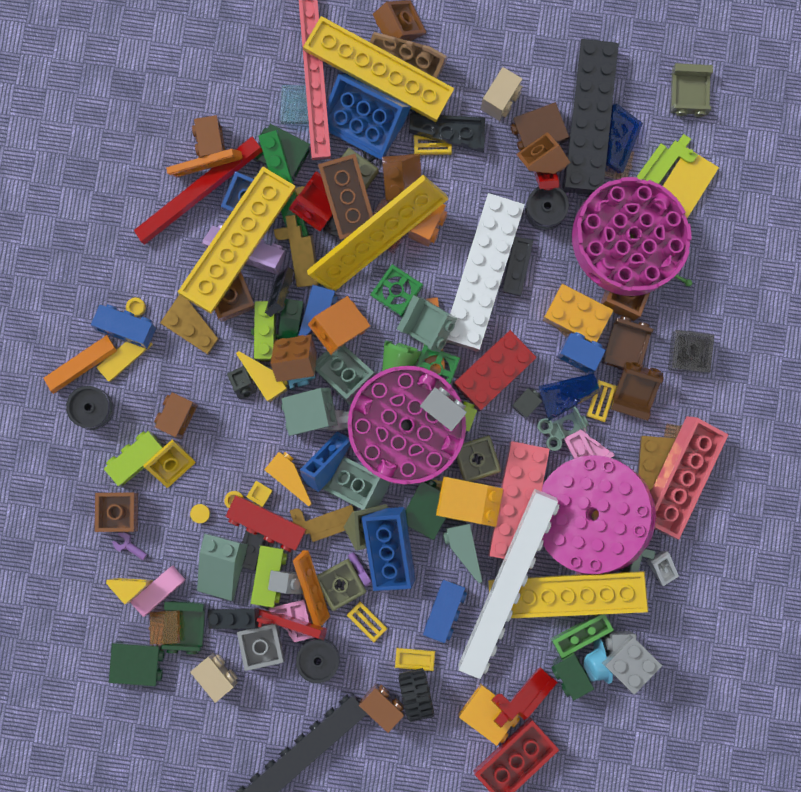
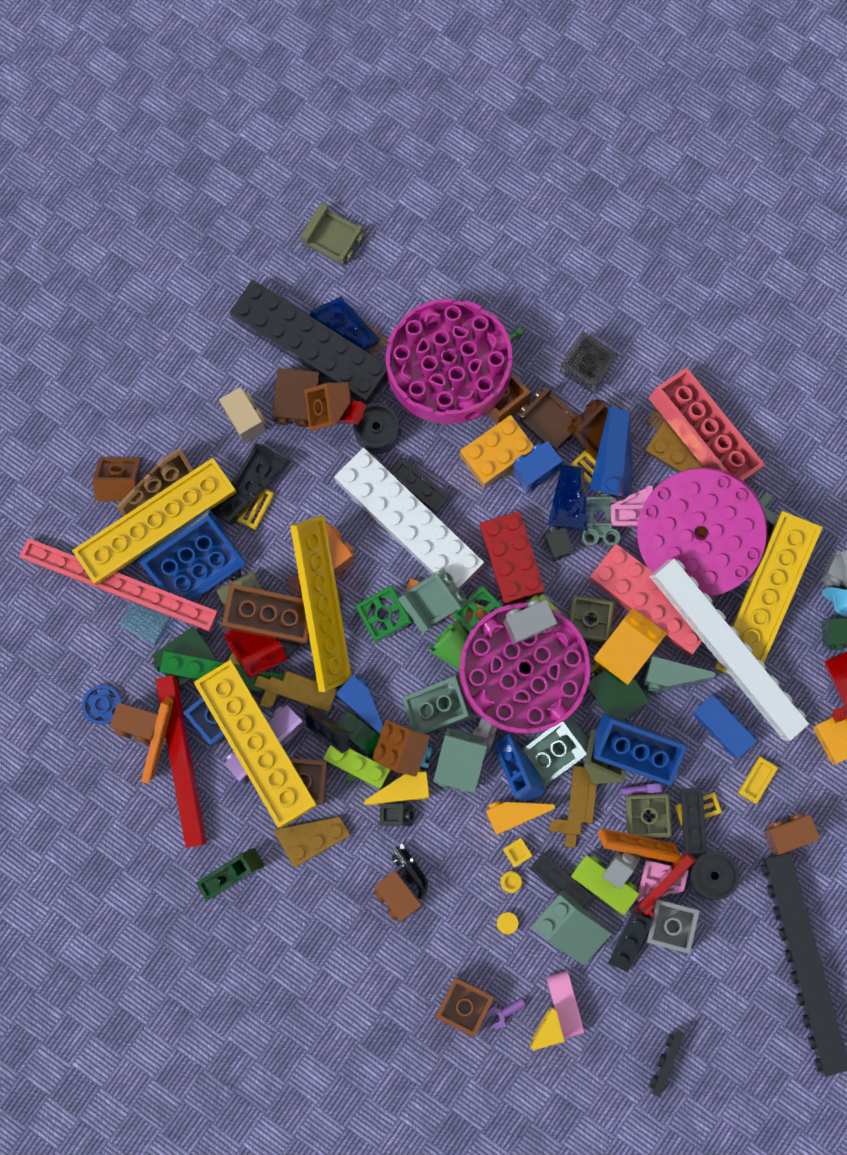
camera: 55 degrees left, 5 degrees down
orange tile [44,335,117,394] -> none
black wheel [66,386,114,430] -> none
blue brick [91,304,156,349] -> none
yellow tile [96,342,153,382] -> none
lime brick [104,431,164,487] -> none
dark green panel [108,642,164,686] -> none
yellow tile [126,297,146,317] -> none
yellow slope [143,439,196,488] -> none
clear orange piece [148,611,181,645] -> none
dark green panel [161,601,206,655] -> none
tan brick [190,653,238,703] -> none
red brick [225,495,307,552] -> none
orange panel [308,296,370,355] -> none
dark orange slope [382,154,422,200] -> none
black tyre [398,668,434,722] -> none
bright green brick [550,614,614,658] -> none
lime piece [637,134,698,184] -> none
white slope [646,551,679,586] -> none
yellow tile [663,152,719,218] -> none
none -> blue wheel [82,685,122,725]
none -> dark green slope [196,847,265,902]
none -> black piece [392,843,428,899]
none -> blue wedge [590,406,633,497]
none -> black plate [649,1030,685,1097]
none -> black plate [680,787,707,854]

